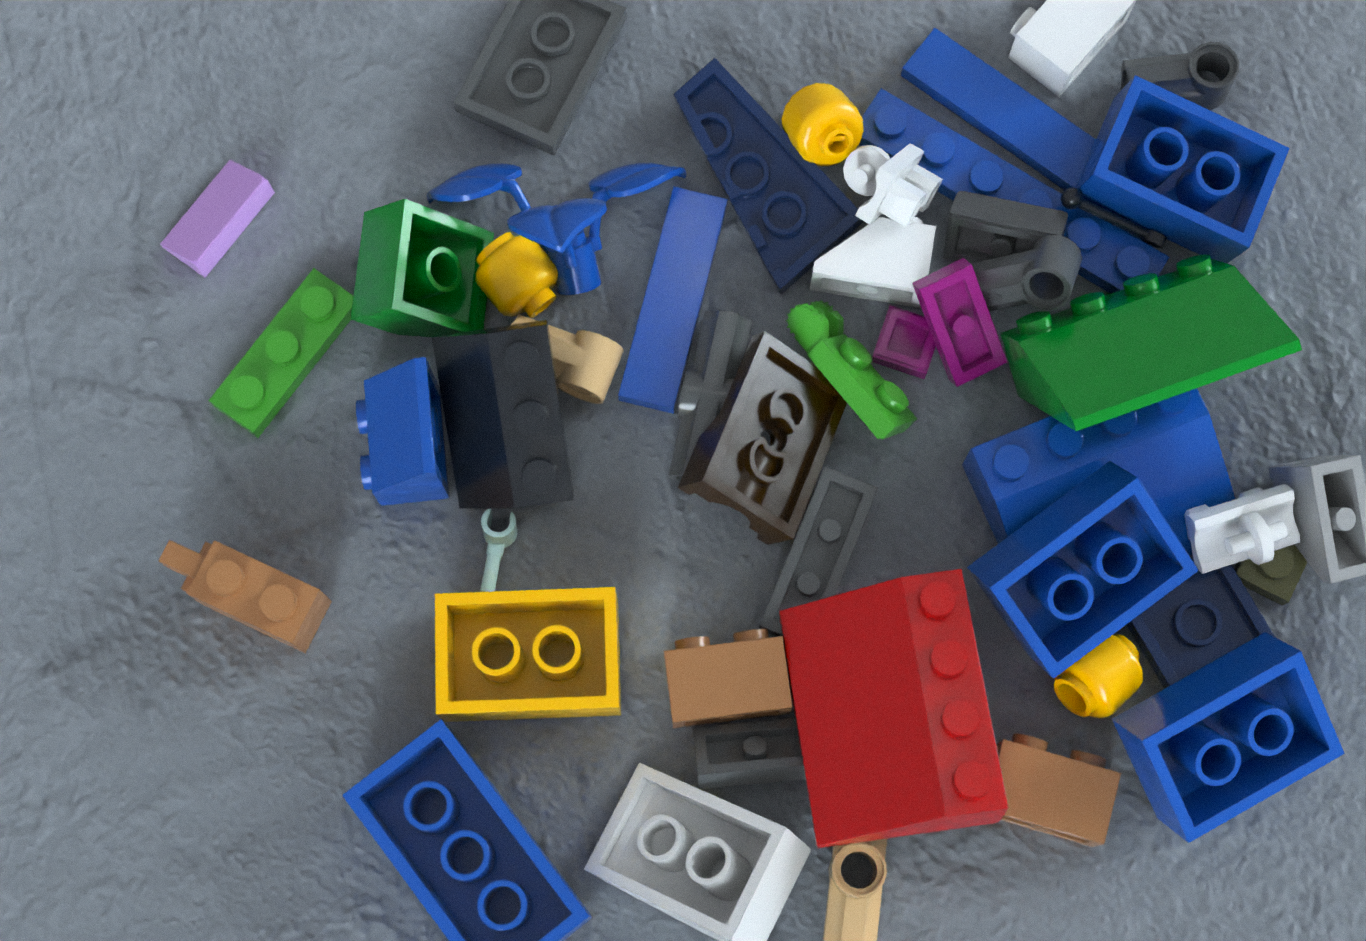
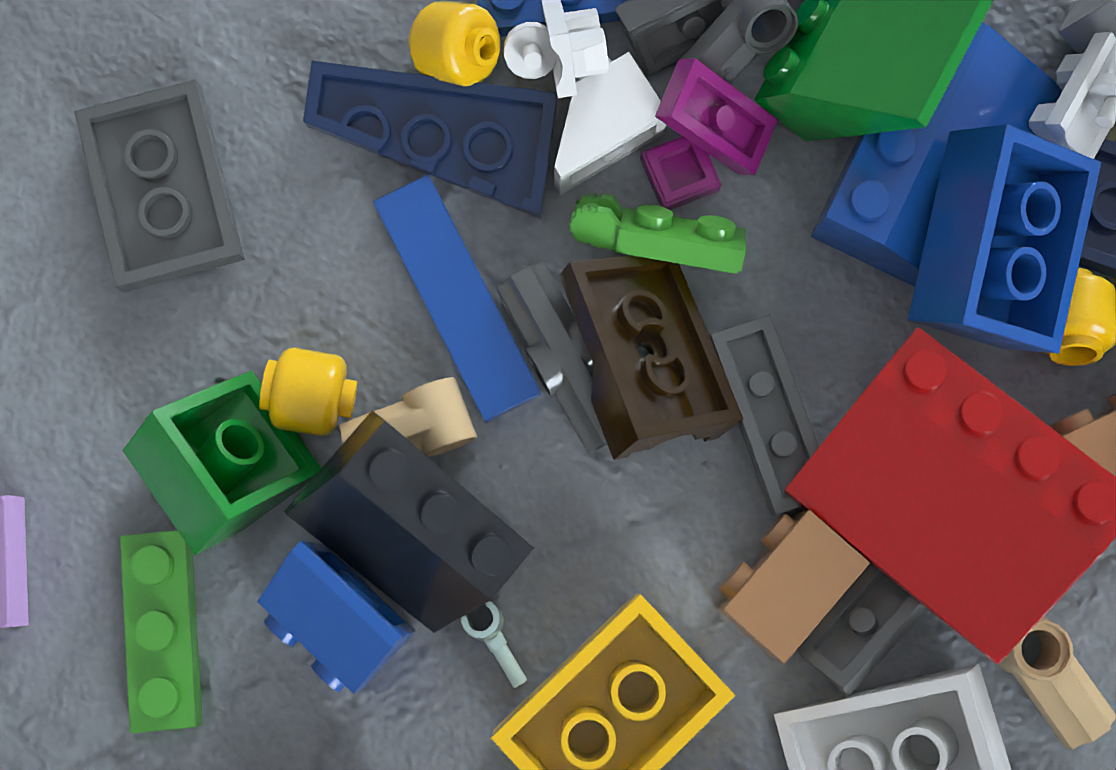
camera: 45 degrees left, 5 degrees up
blue plant [426,163,686,295] -> none

